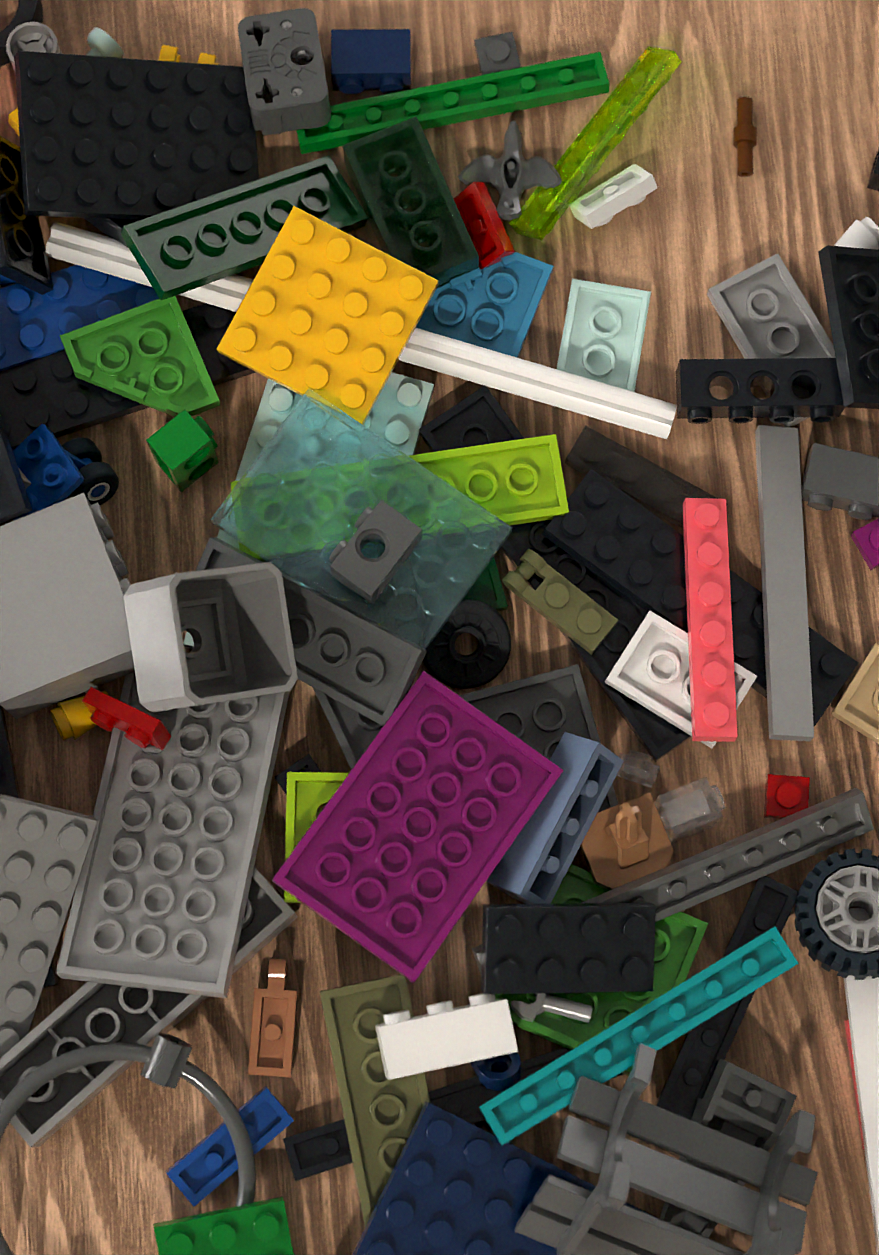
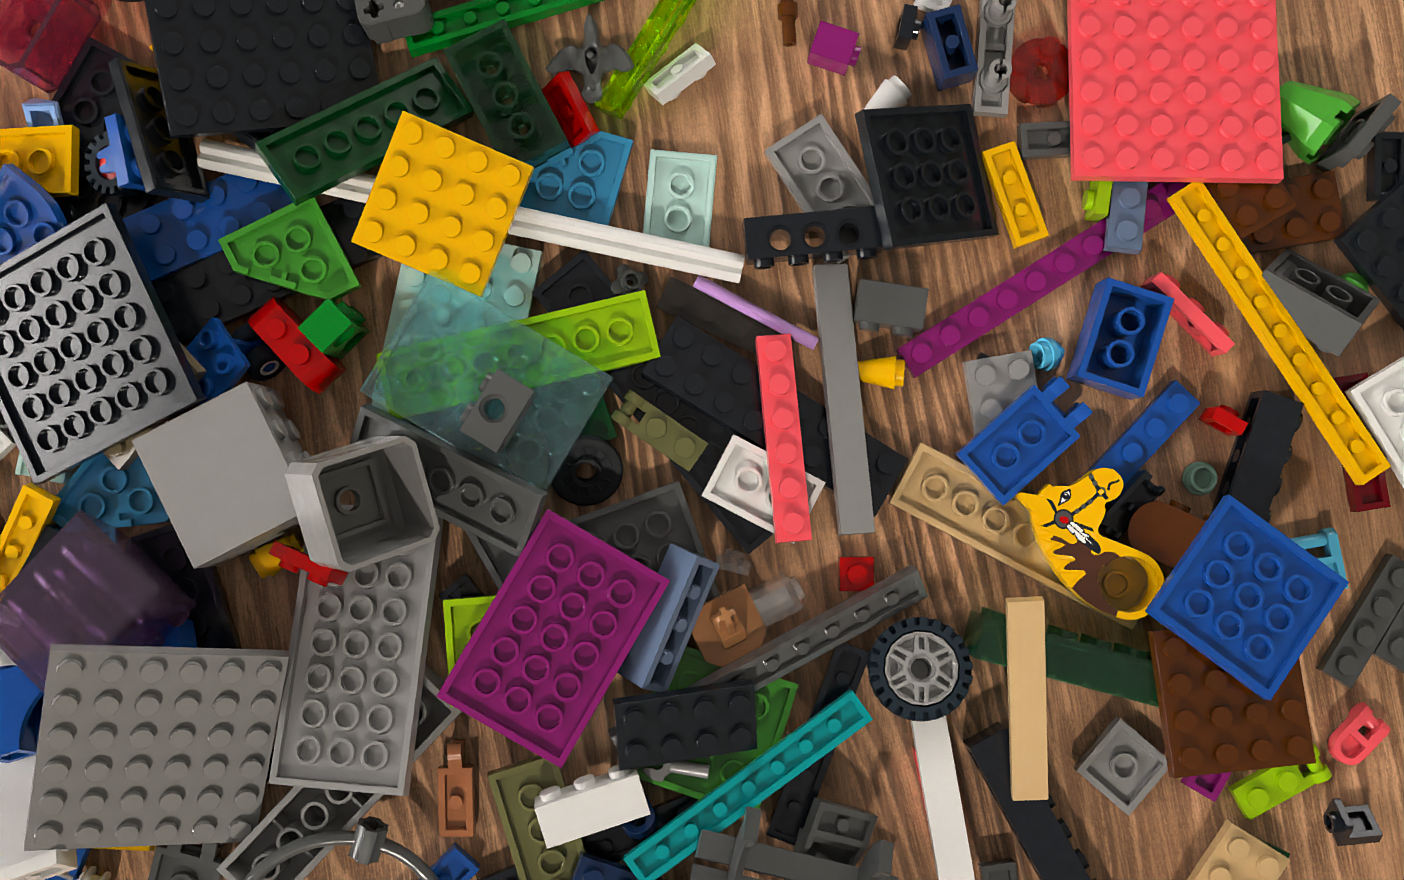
camera: 10 degrees left, 10 degrees up
none -> red brick [248,296,346,394]
none -> dark grey plate [611,264,649,295]
none -> lavender bar [693,275,819,350]
none -> magenta brick [807,20,862,76]
none -> yellow cone [858,356,905,390]

